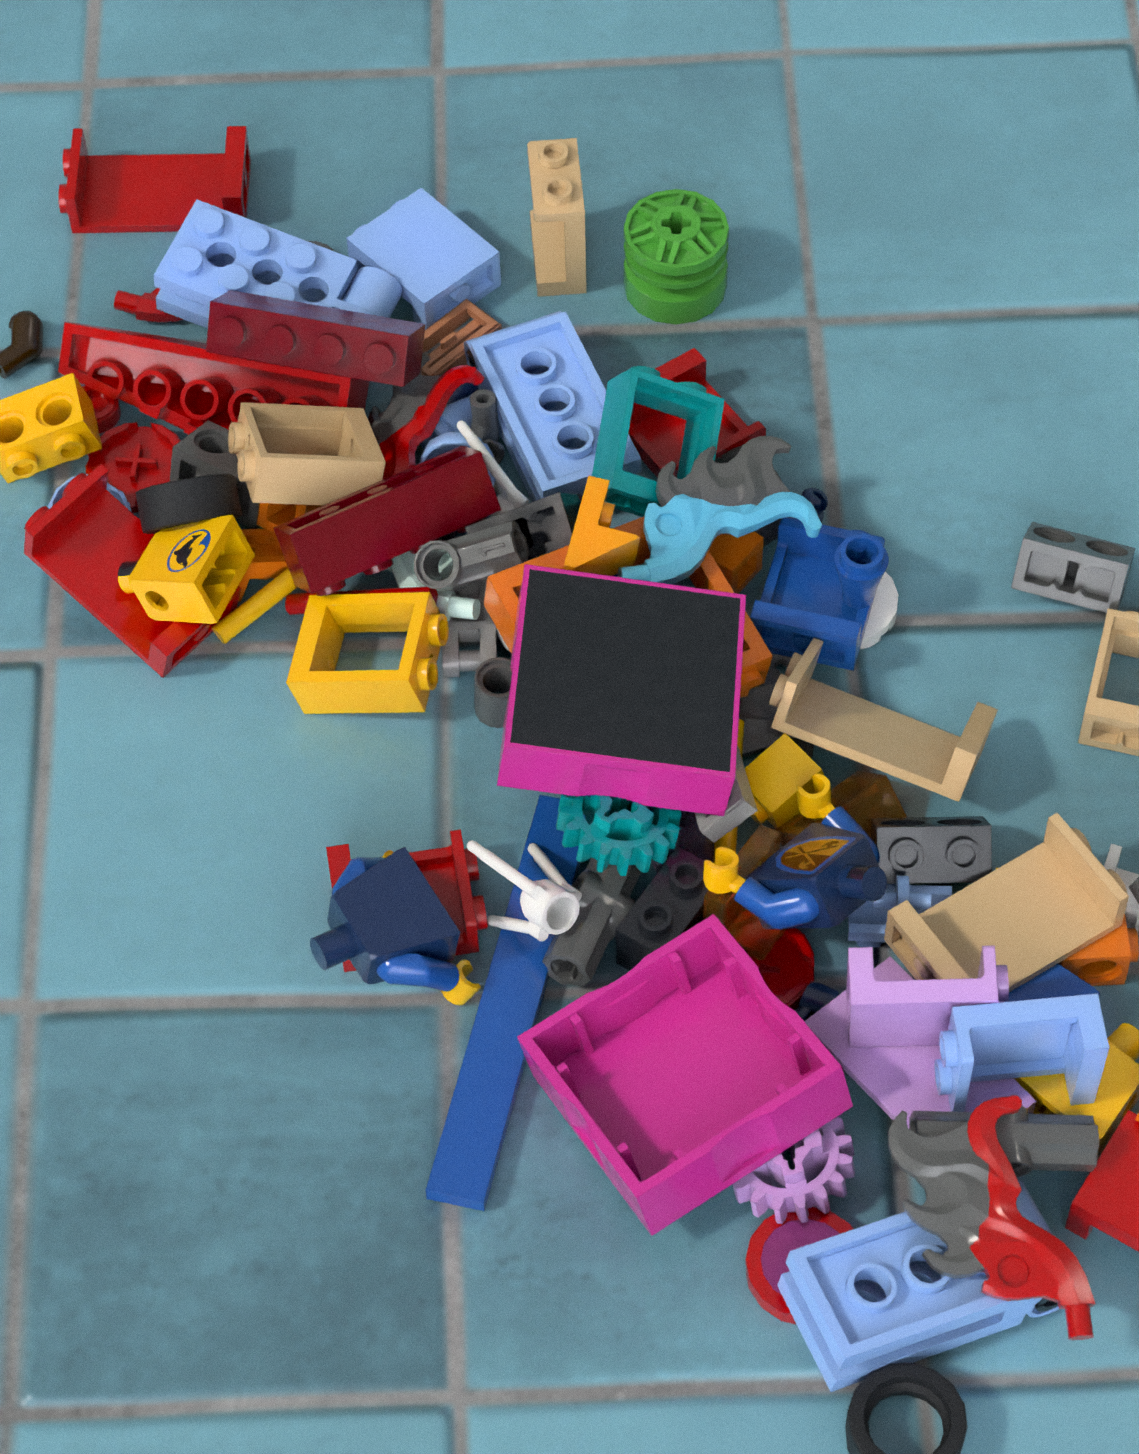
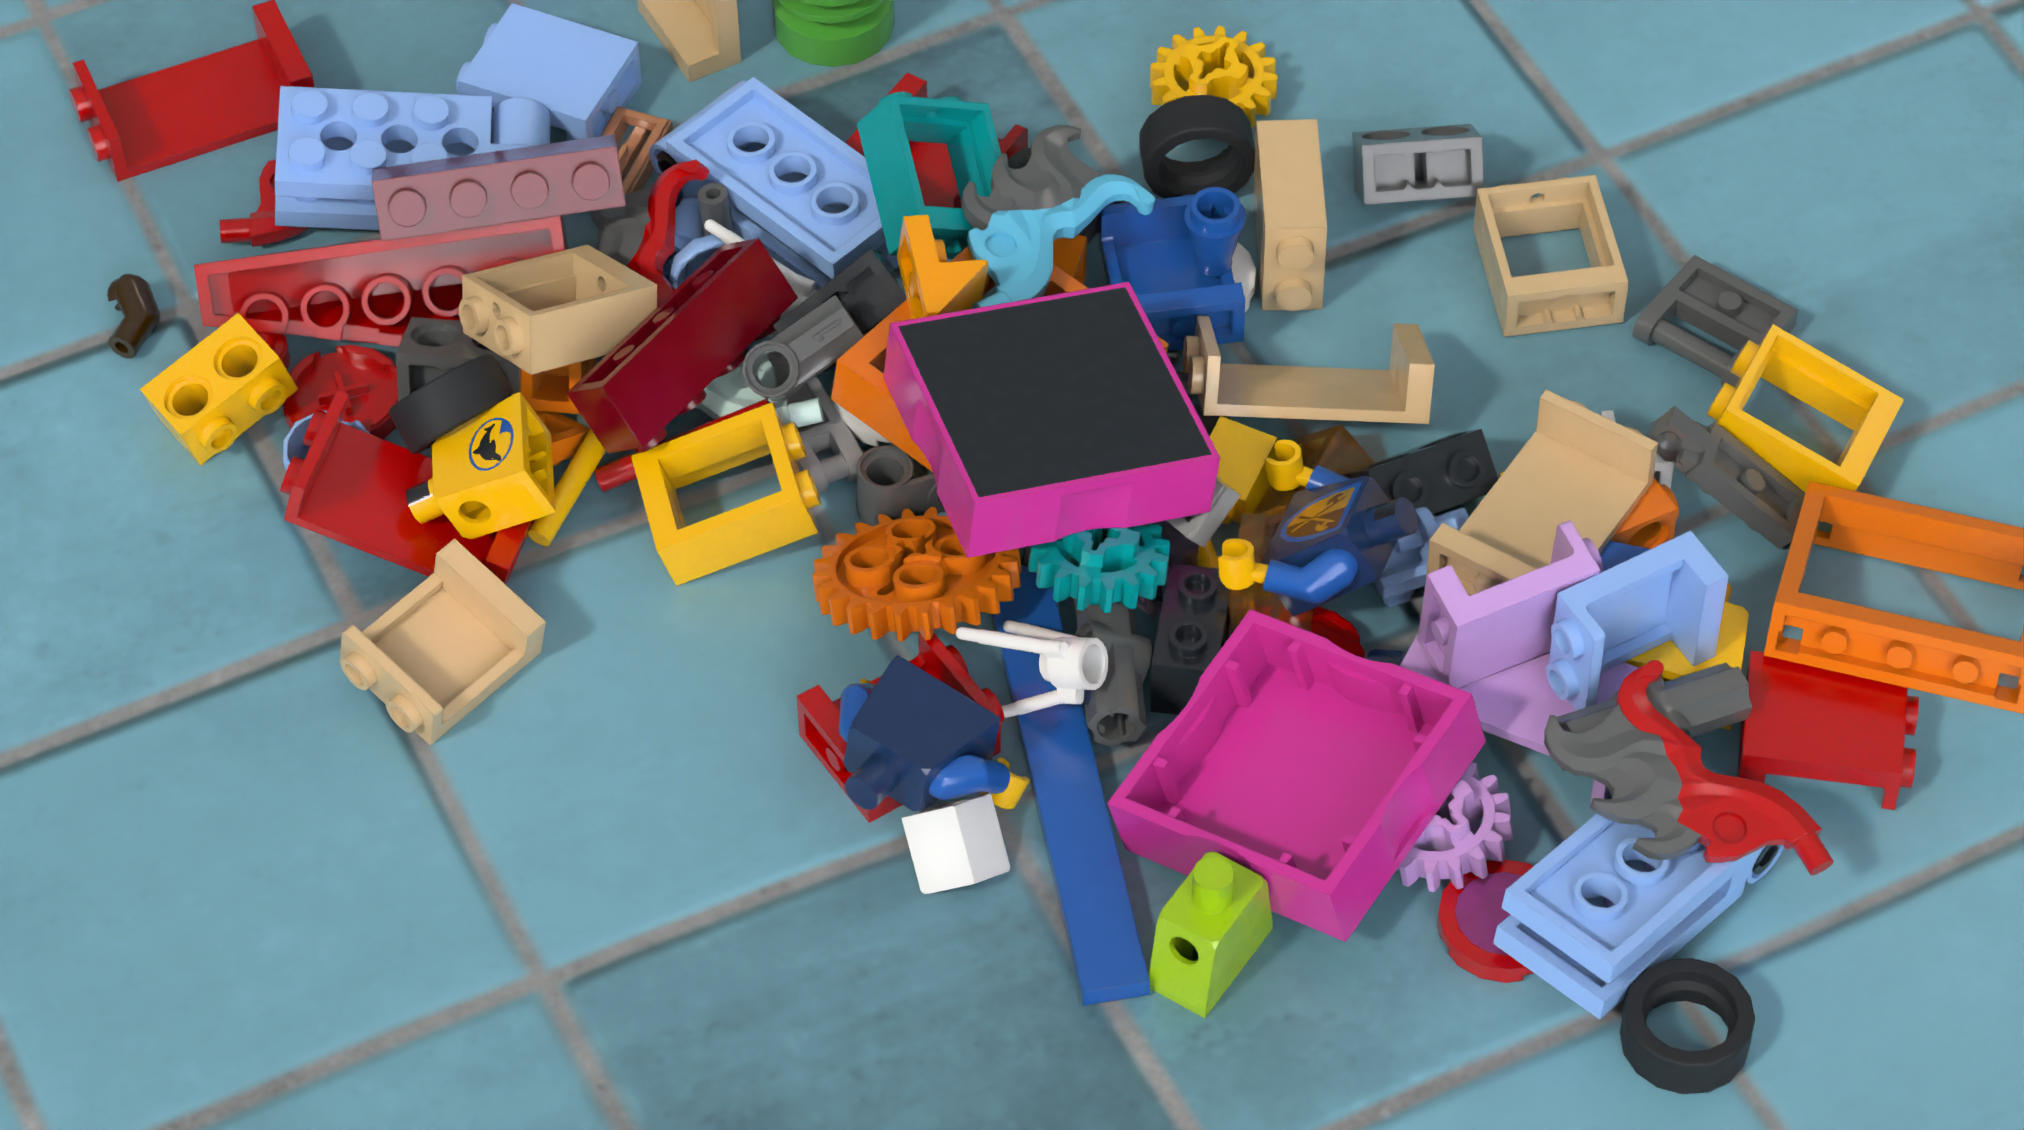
camera: 25 degrees left, 5 degrees down
none -> tan panel [339,539,546,746]
none -> orange gear [812,507,1022,642]
none -> white panel [901,793,1010,894]
none -> black tyre [1139,94,1255,198]
none -> lime torso [1149,851,1273,1018]
none -> yellow gear [1150,26,1278,128]
none -> tan brick [1253,119,1327,311]

